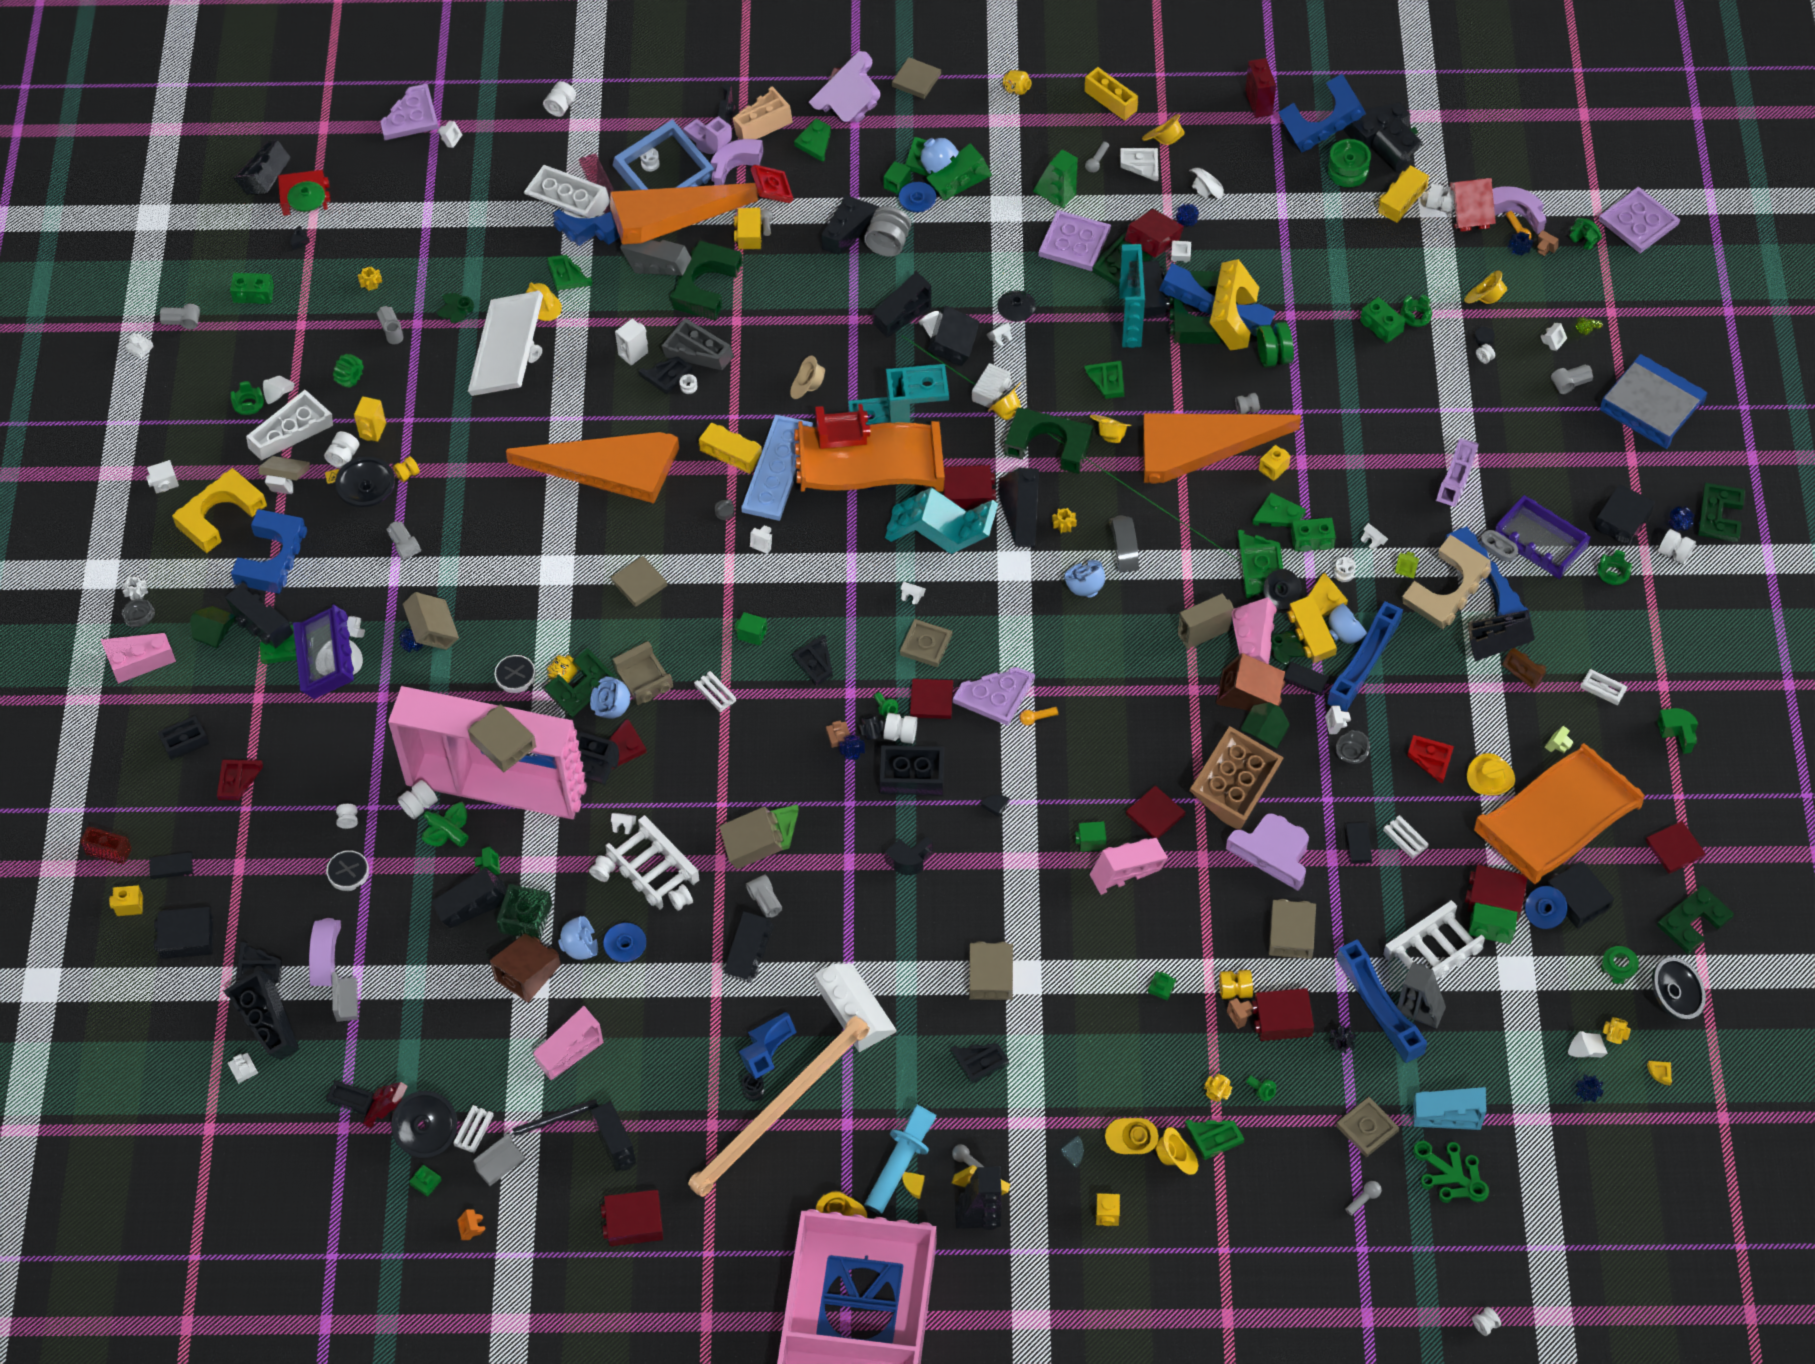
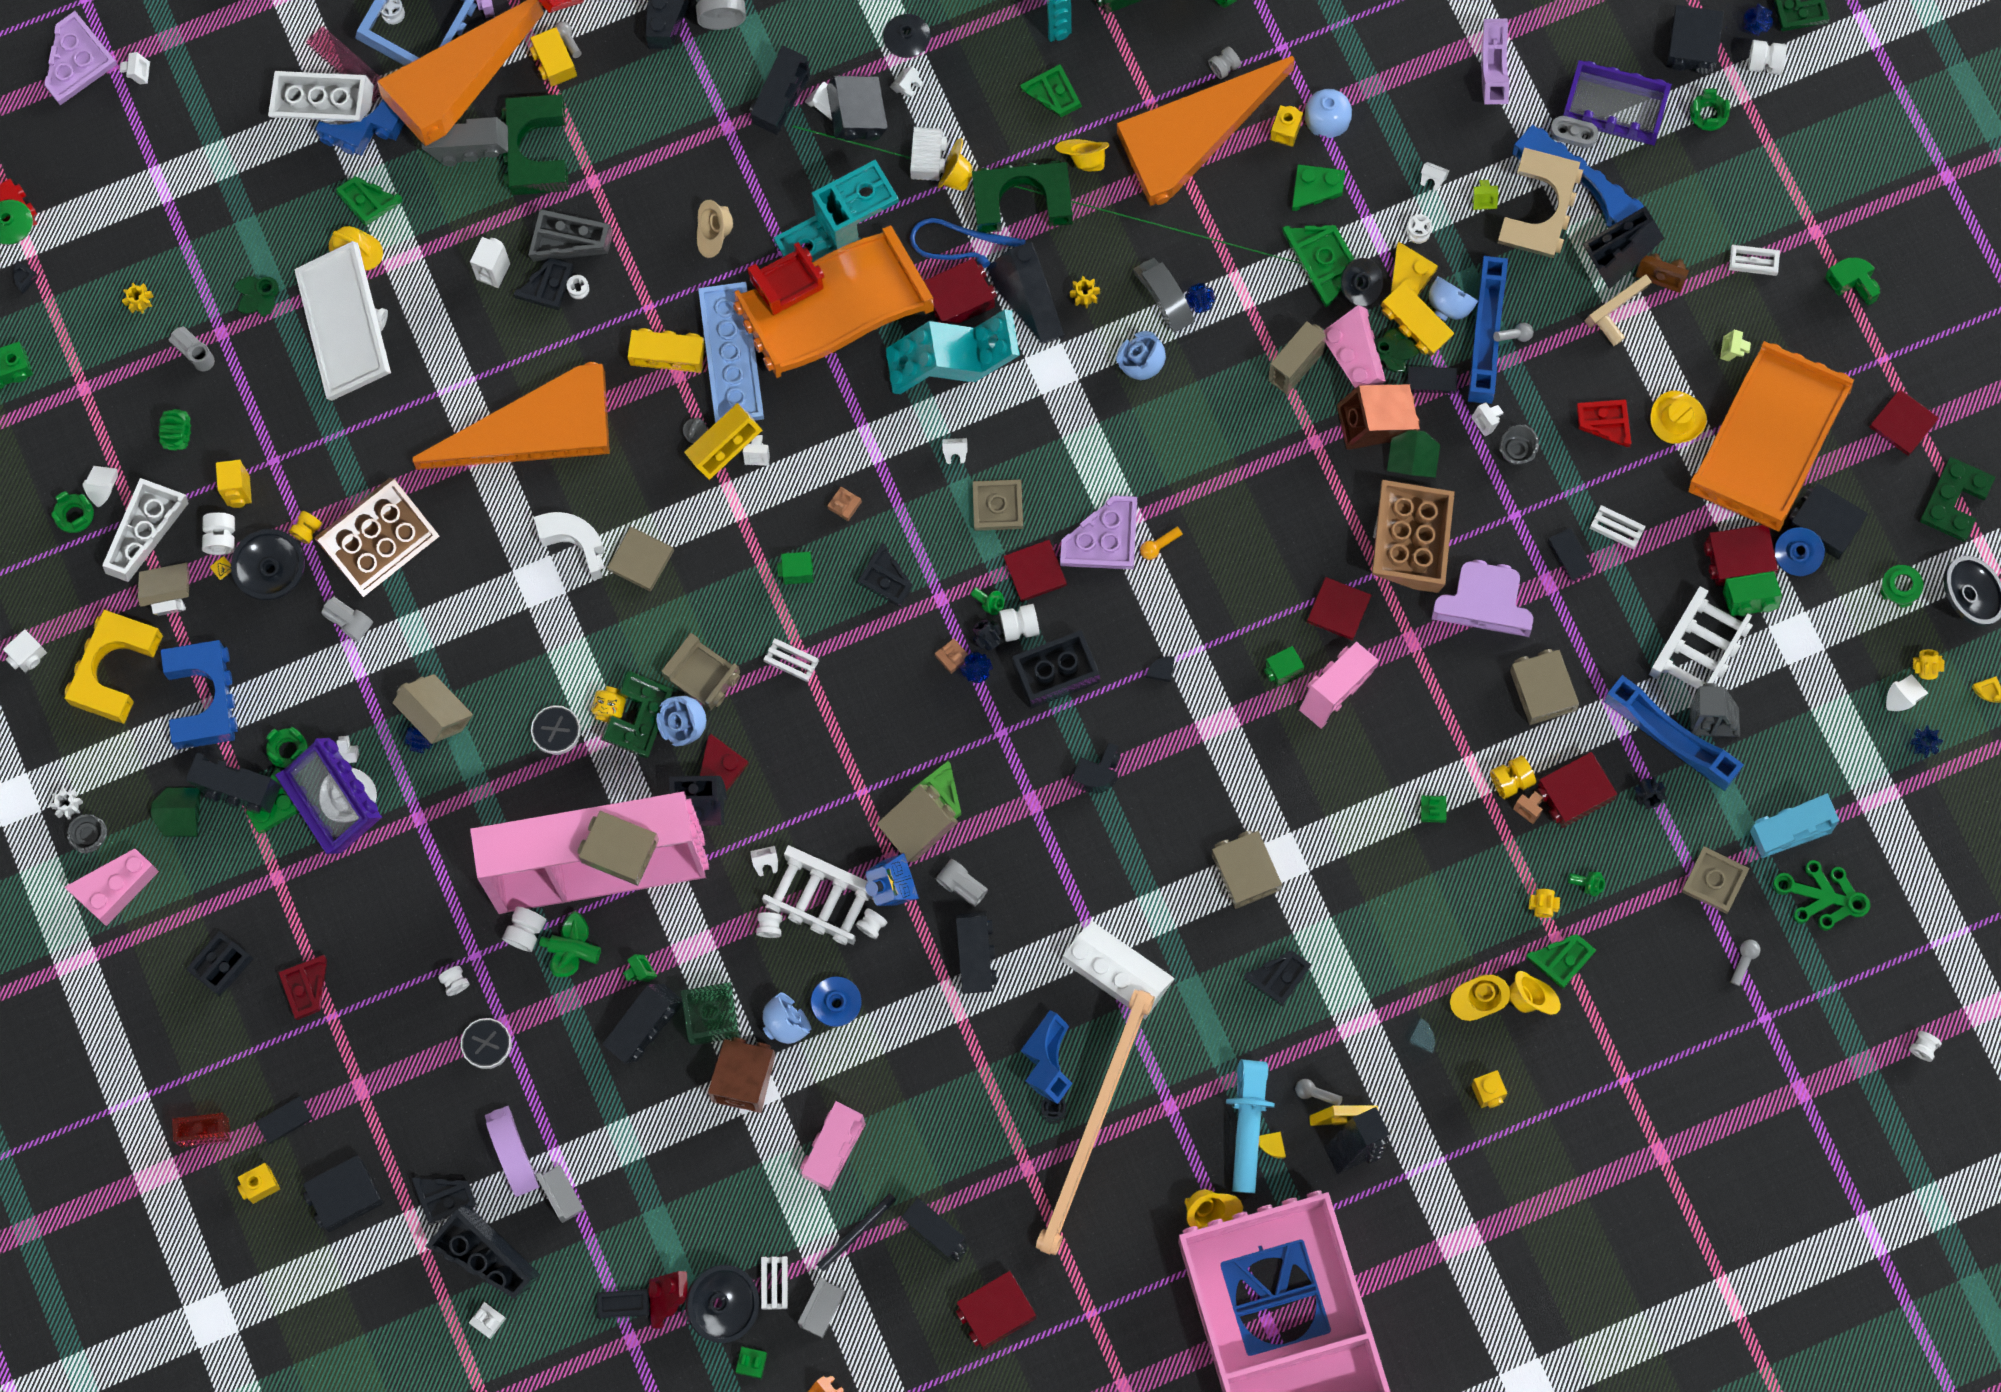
camera: 20 degrees left, 15 degrees up
green brick [1291,518,1336,552] -> none
none -> green piece [266,727,308,769]
none -> medium nougat slope [314,478,439,597]
none -> white arch [534,512,605,580]
none -> yellow brick [684,403,763,480]
none -> nougat tile [828,487,862,521]
none -> blue torso [865,853,919,906]
none -> blue piece [910,218,1026,268]
none -> clear blue gear [1185,283,1216,313]
none -> light blue cylinder [1304,89,1352,138]
none -> light grey bar [1493,323,1533,342]
none -> tan piece [1585,275,1652,346]

